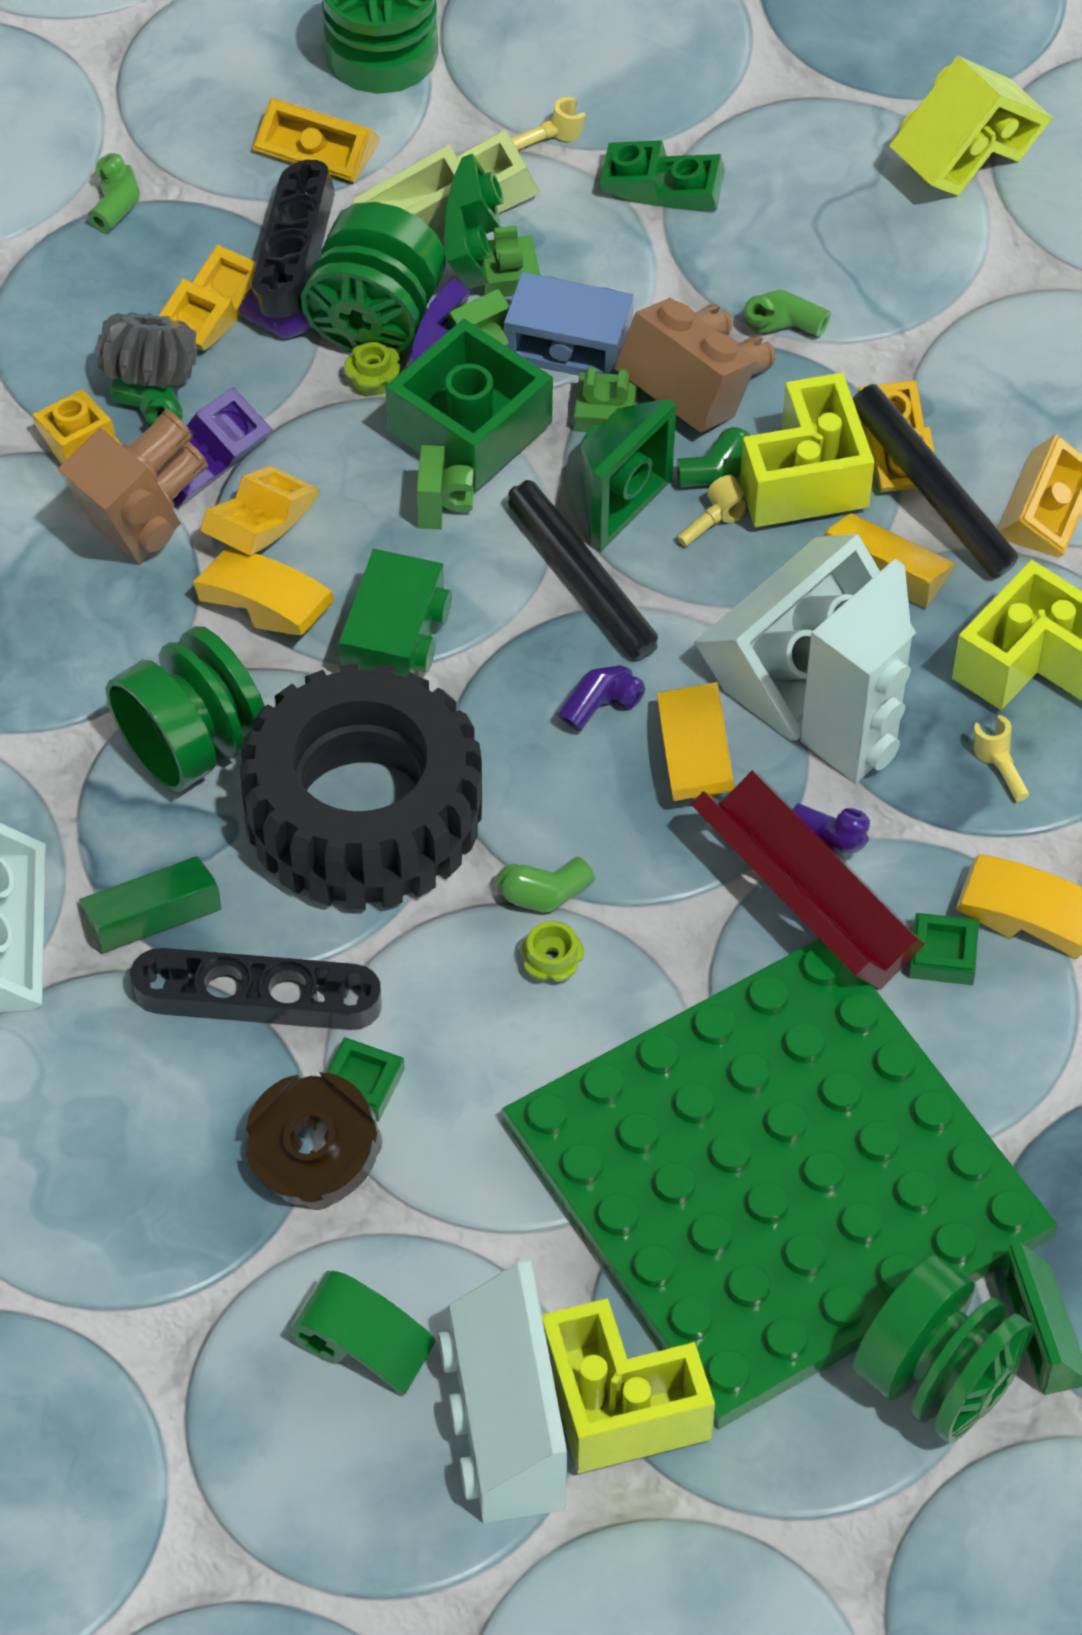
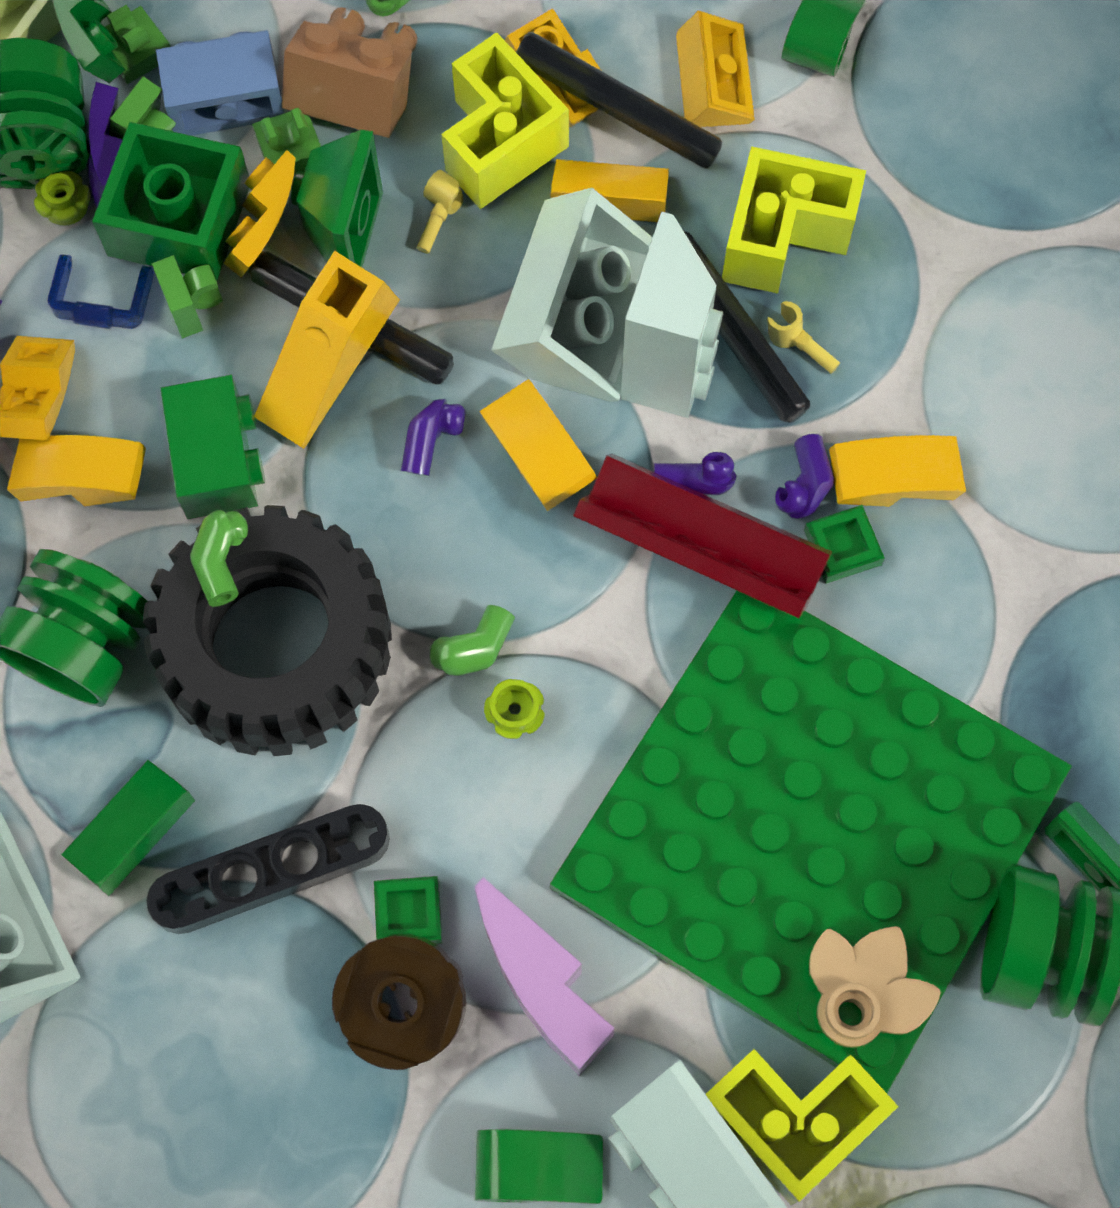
camera: 25 degrees left, 15 degrees up
green arm [677,427,751,488] -> none
none -> clear blue piece [47,254,153,329]
none -> bright green arm [190,510,248,607]
none -> yellow slope [224,150,296,278]
none -> yellow slope [254,251,400,449]
none -> lavender slope [475,877,615,1076]
none -> black axle [683,230,810,423]
none -> dark purple arm [775,434,834,519]
none -> tan plate [809,926,941,1047]

